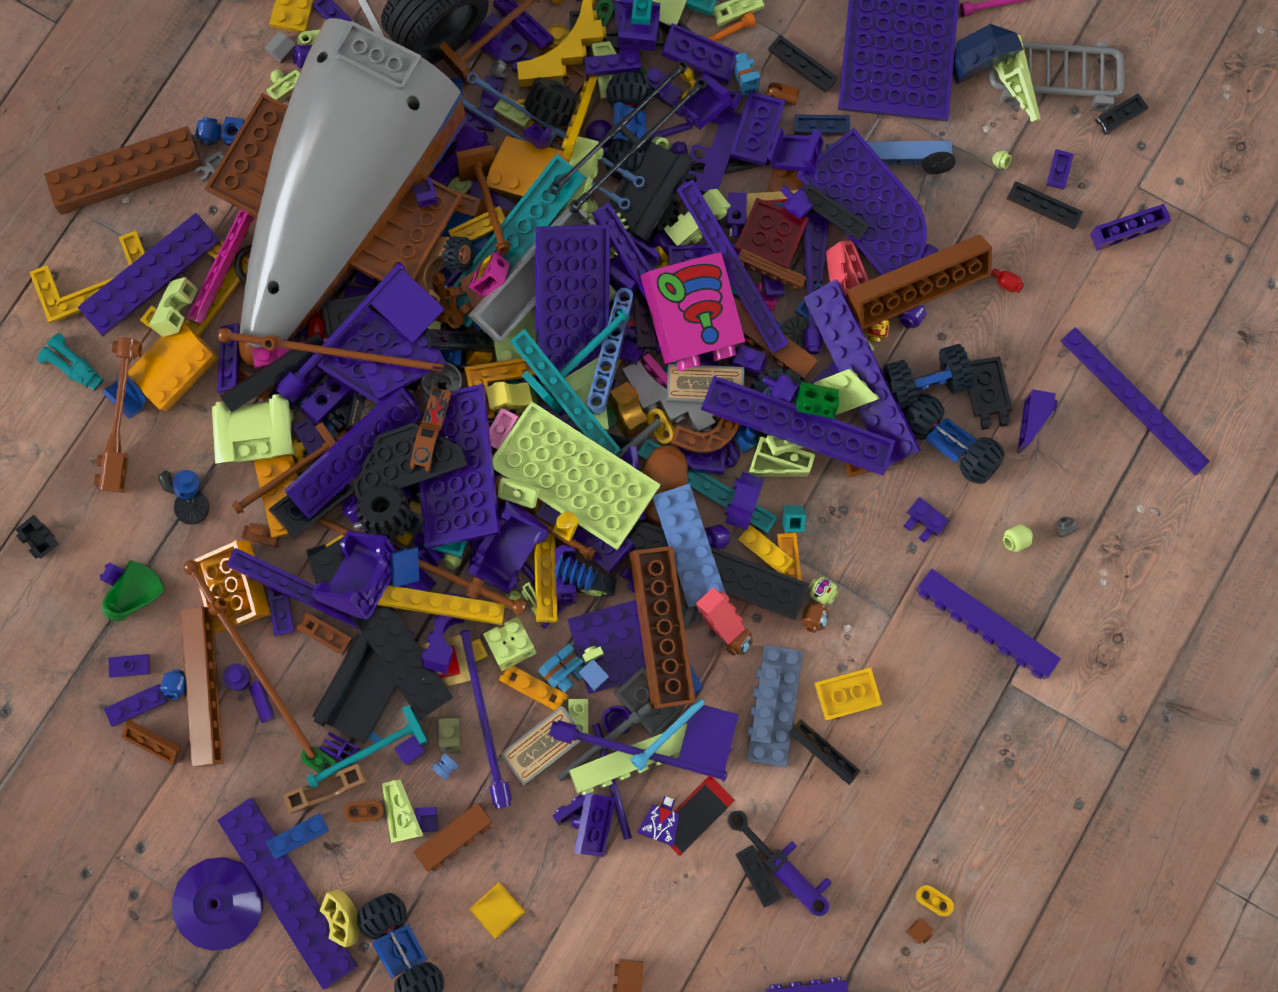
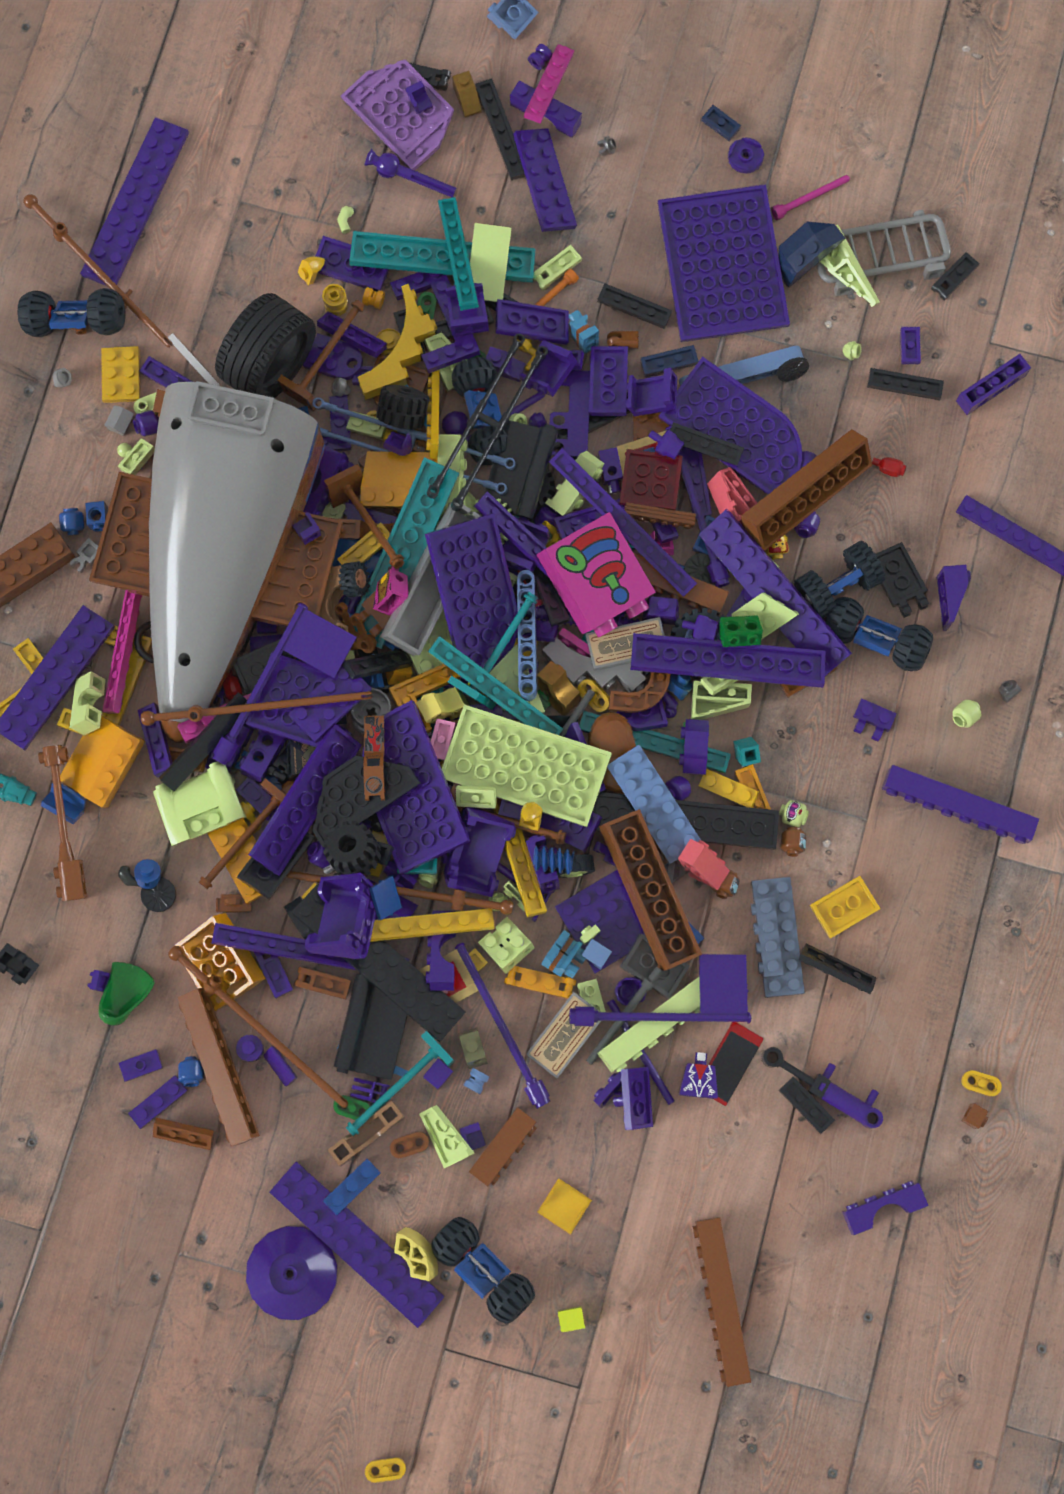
camera: 10 degrees left, 0 degrees up
medium azure piece [630,699,704,771] -> none

